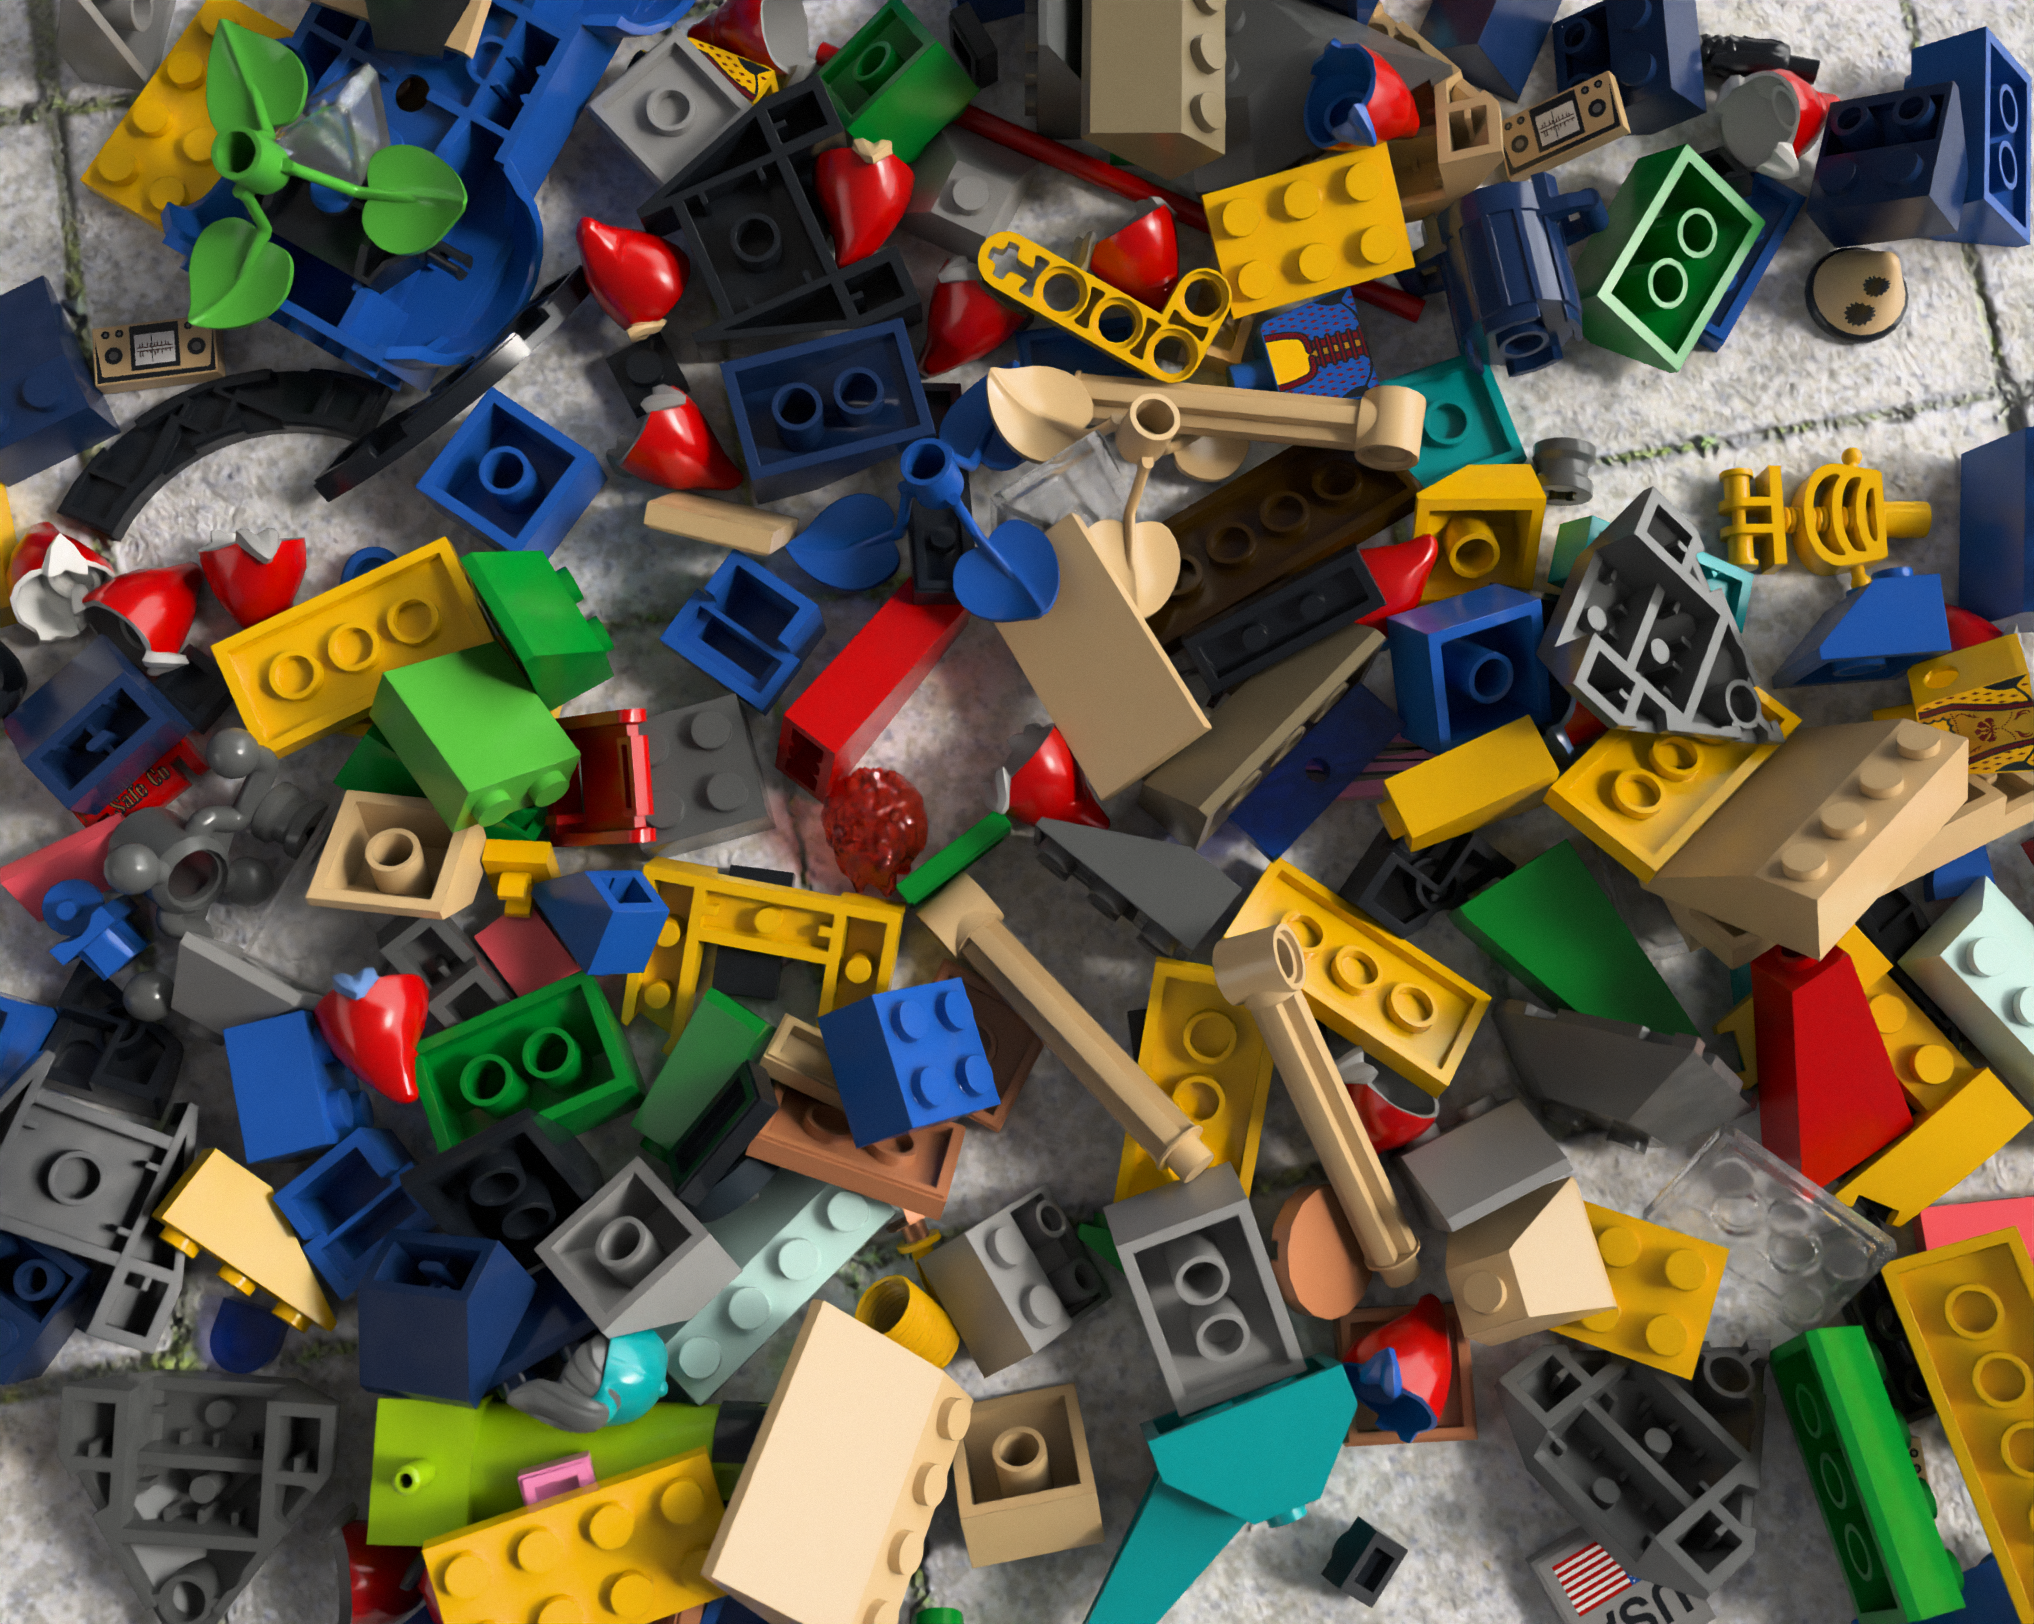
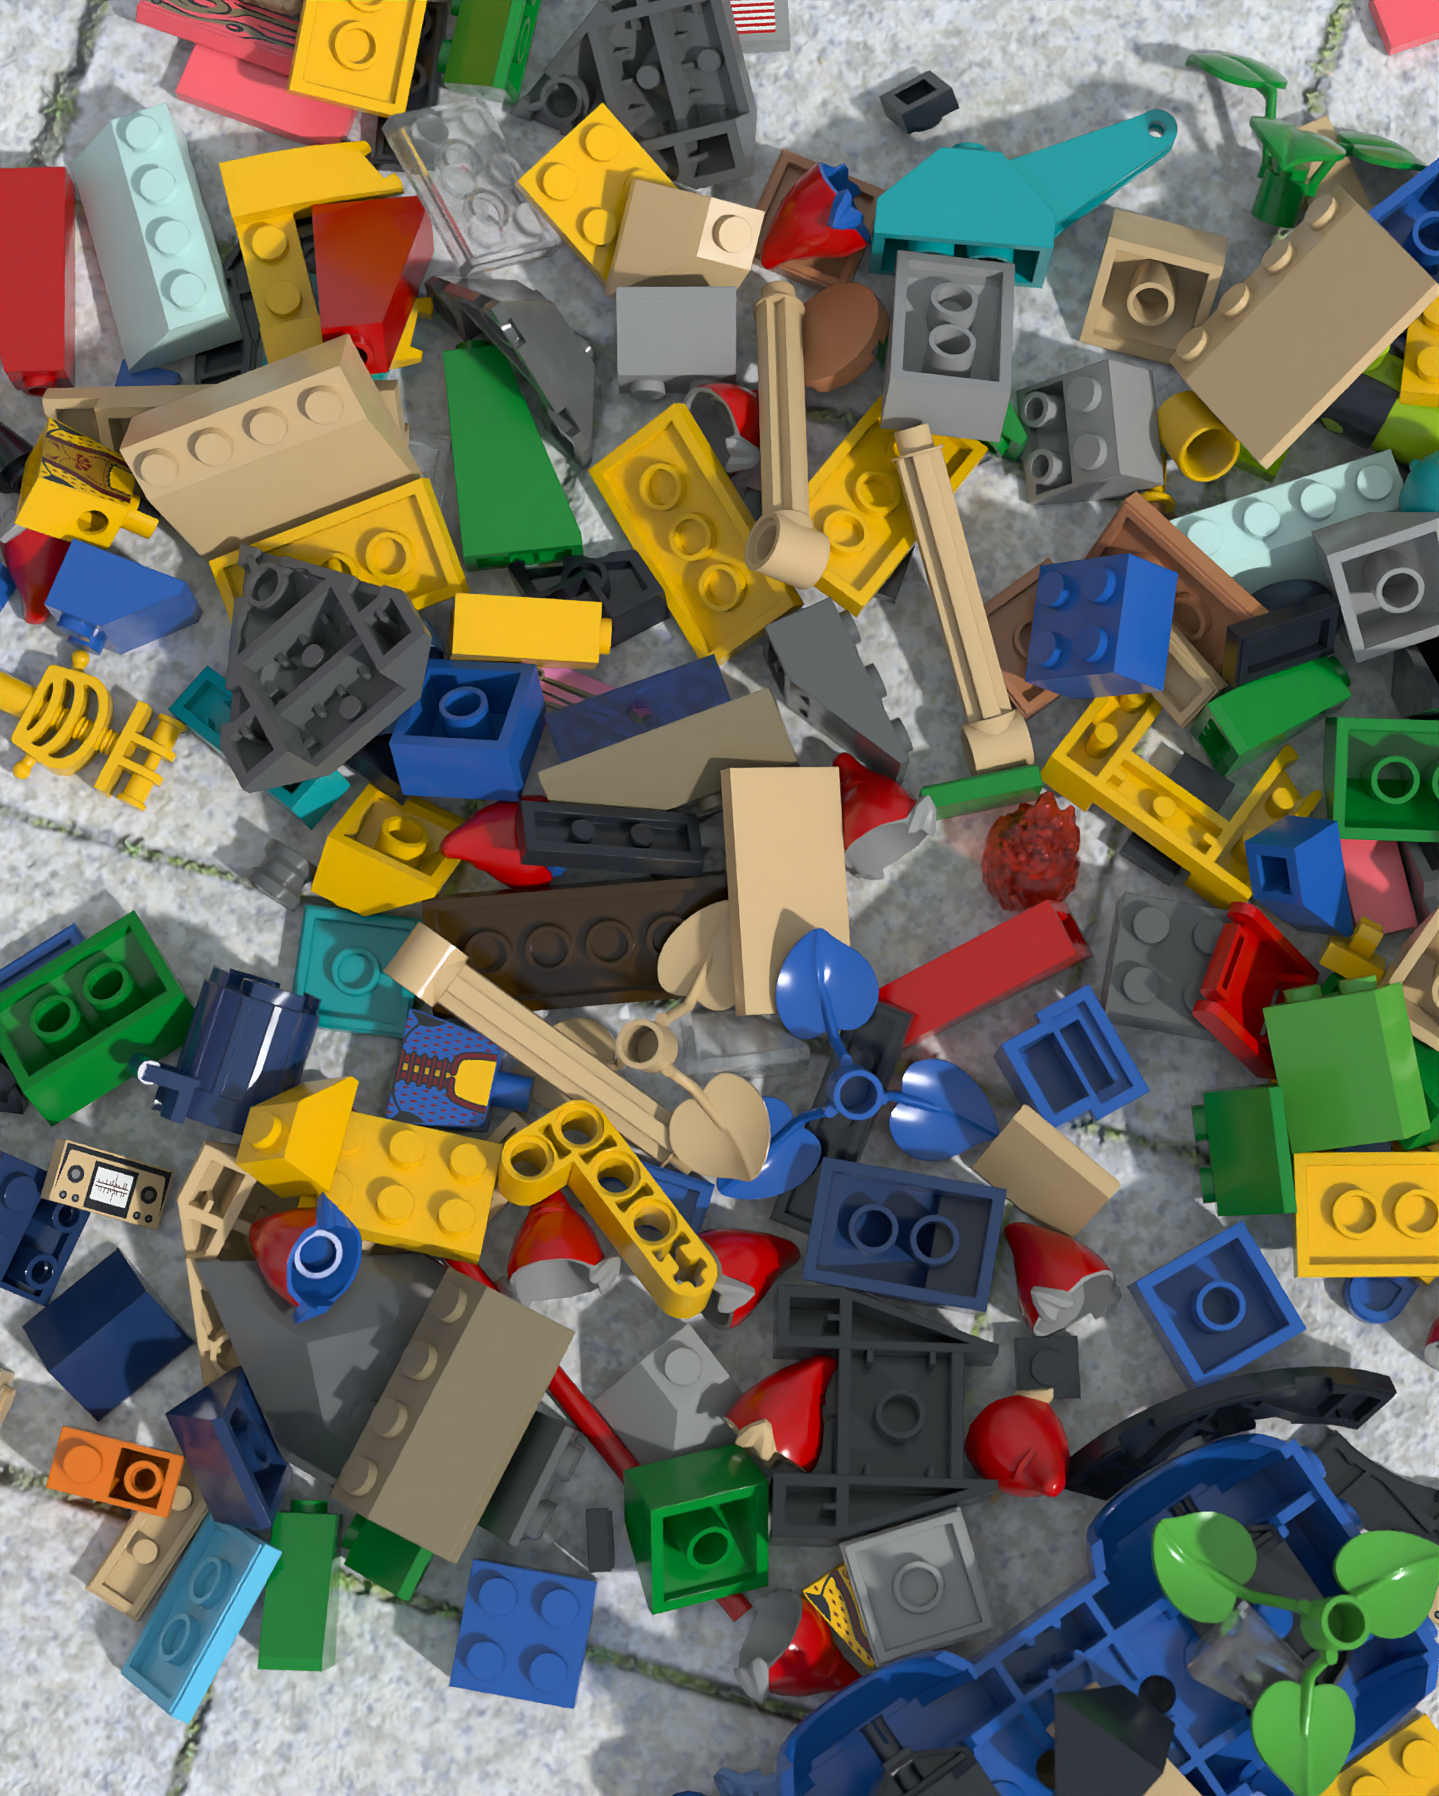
camera: 155 degrees left, 0 degrees up
none -> yellow slope [235,1076,359,1198]

